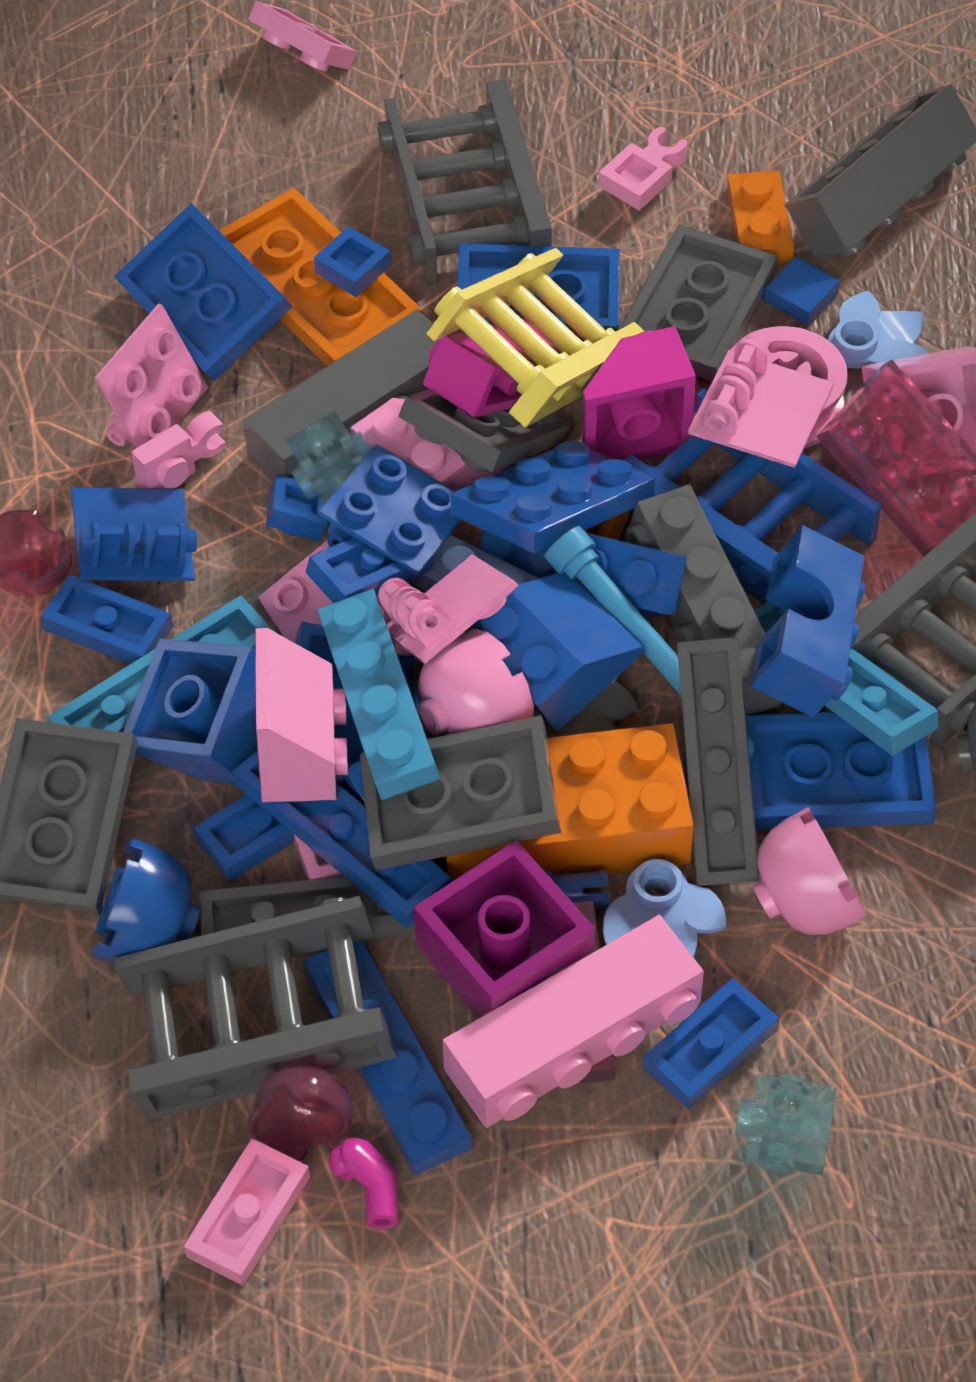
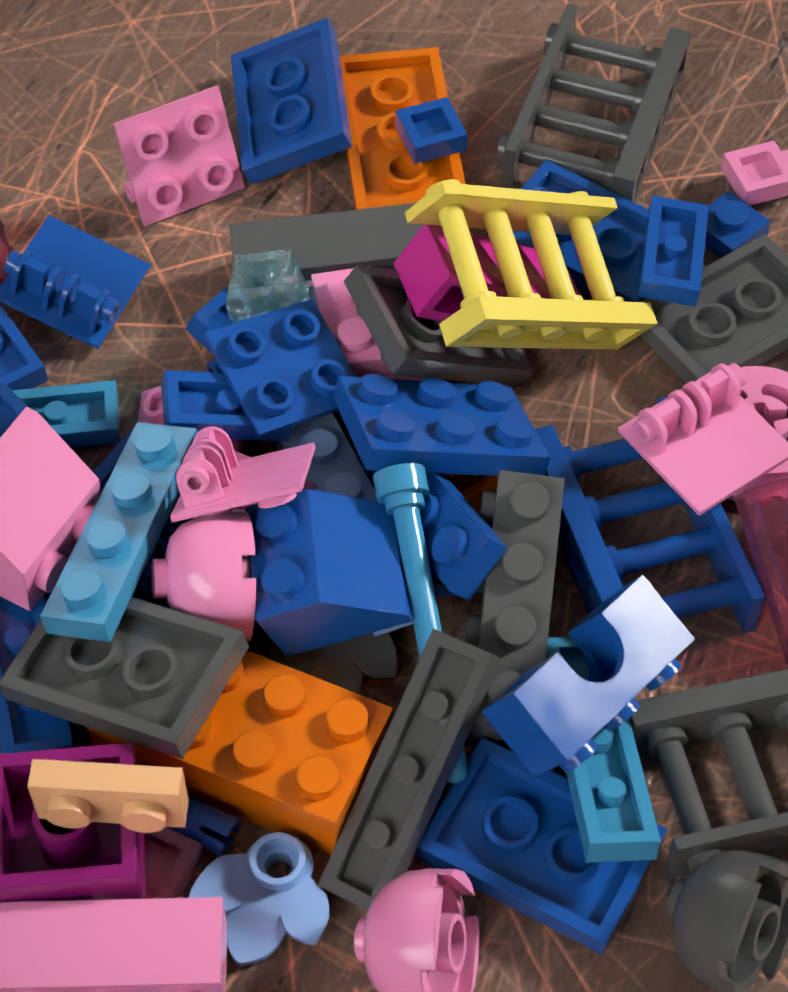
camera: 30 degrees right, 0 degrees up
bright pink plate [131,411,226,489] -> none
dark pink slope [582,326,696,461] -> none
none -> light nougat plate [27,759,189,833]
none -> blue plate [637,196,709,307]
none -> blue plate [705,191,771,258]

